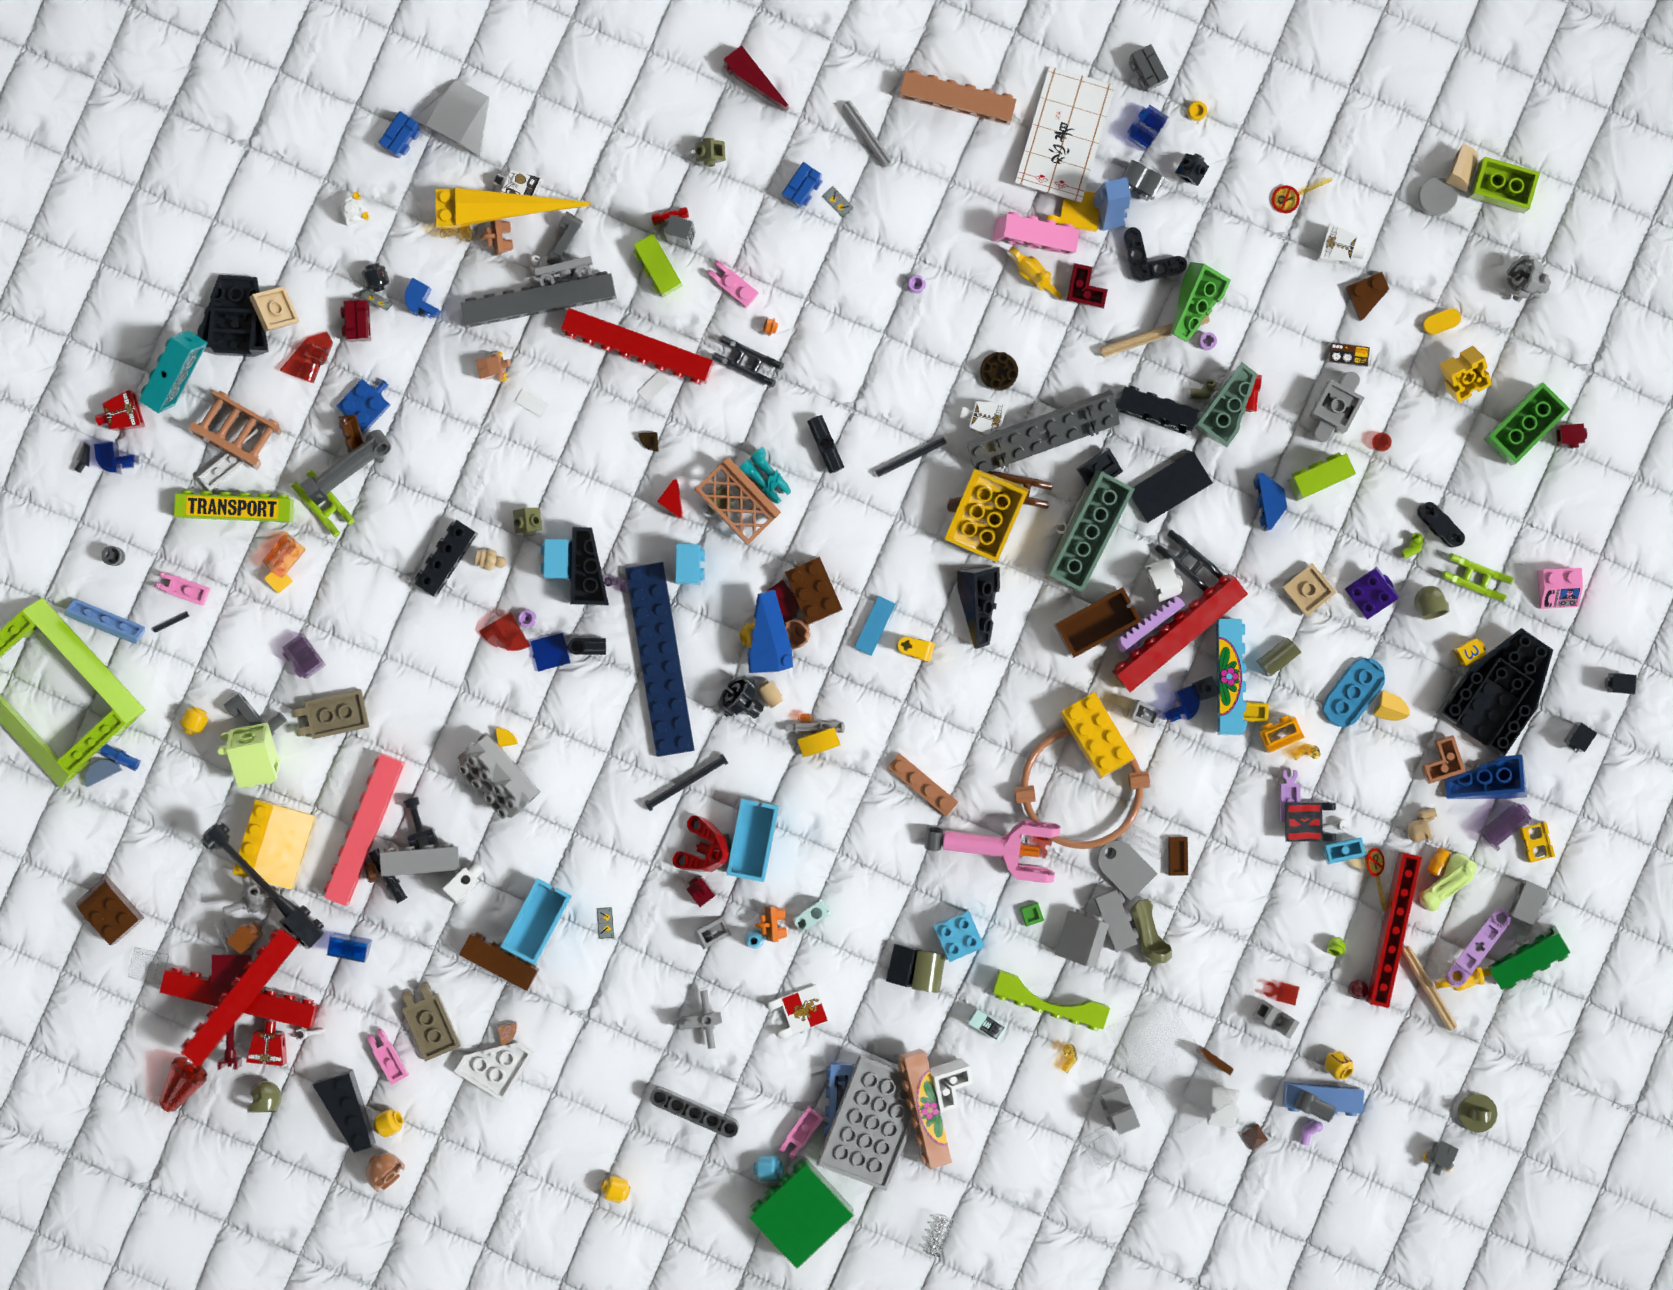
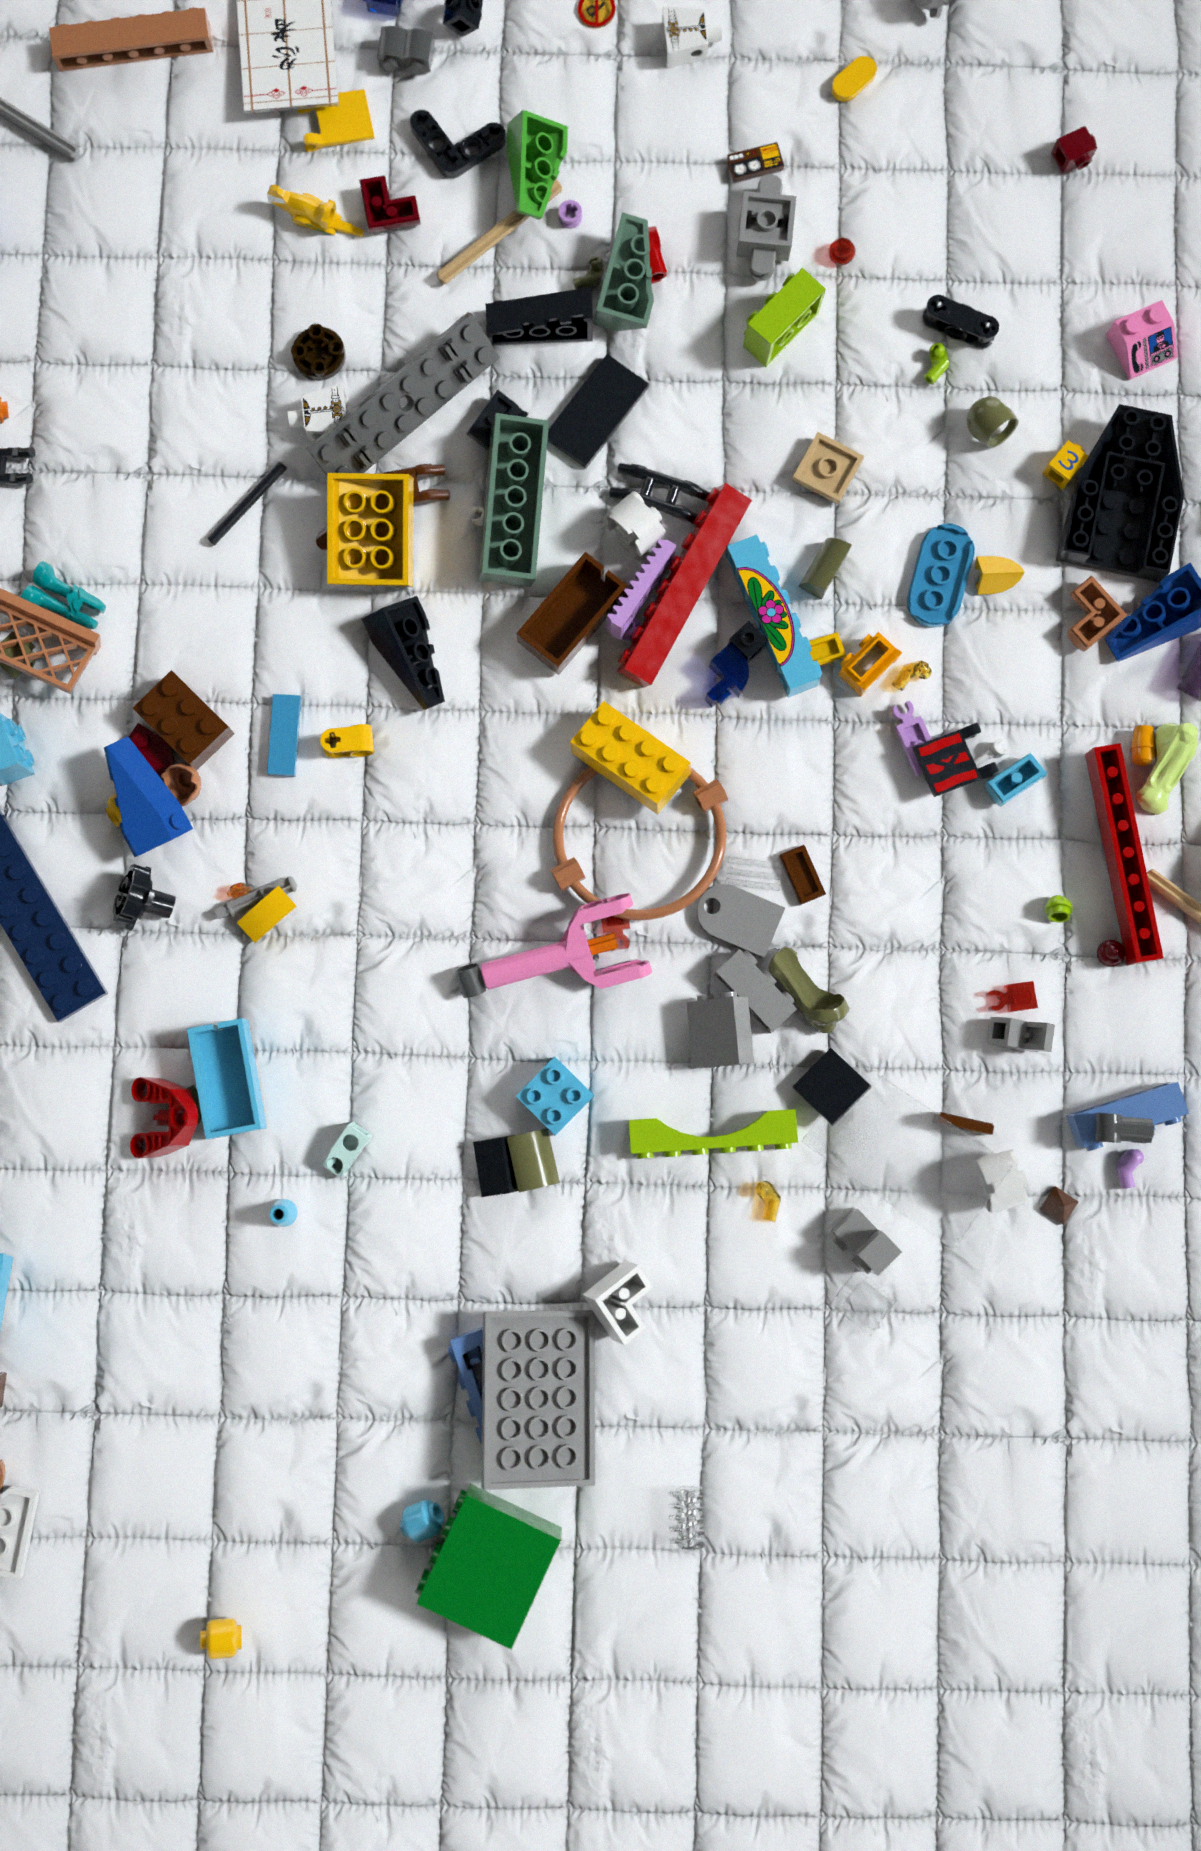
camera: 25 degrees left, 5 degrees down
light grey sticker [597,907,614,939] -> none
black bar [644,754,728,811] -> none
dark grey beam [650,1087,739,1138] -> none
light grey piece [674,990,722,1049] -> none
dark red brick [686,876,716,907] -> none
light grey slope [695,917,731,949] -> none
orange hips [755,906,787,942] -> none
tan brick [757,679,783,709] -> none
flag [767,985,829,1039] -> none
bright pink hinge [778,1106,824,1160] -> none
black piece [807,415,845,474] -> none
light grey sticker [822,187,854,218] -> none
nougat plate [887,753,958,817] -> none
nougat brick [898,1049,952,1169] -> none
lavender plate [907,275,926,294] -> none
leg [967,1007,1006,1041] -> none
bright pink wedge [992,212,1080,255] -> none
bright green tile [1020,902,1044,927] -> none
medium blue wedge [1093,177,1131,231] -> none
light grey slope [1126,699,1161,728] -> none
blue slope [1253,473,1287,531] -> none
yellow head [1324,1051,1354,1080] -> none
reddish brown wing [1345,272,1389,321] -> none
dark purple plate [1345,566,1399,620] -> none
clear yellow piece [1365,848,1386,911] -> none
tan piece [1407,807,1437,843] -> none
yellow brick [1440,345,1492,403] -> none
lime piece [1441,553,1514,602] -> none
bright green brick [1484,382,1570,466] -> none
none -> black tile [792,1048,872,1126]

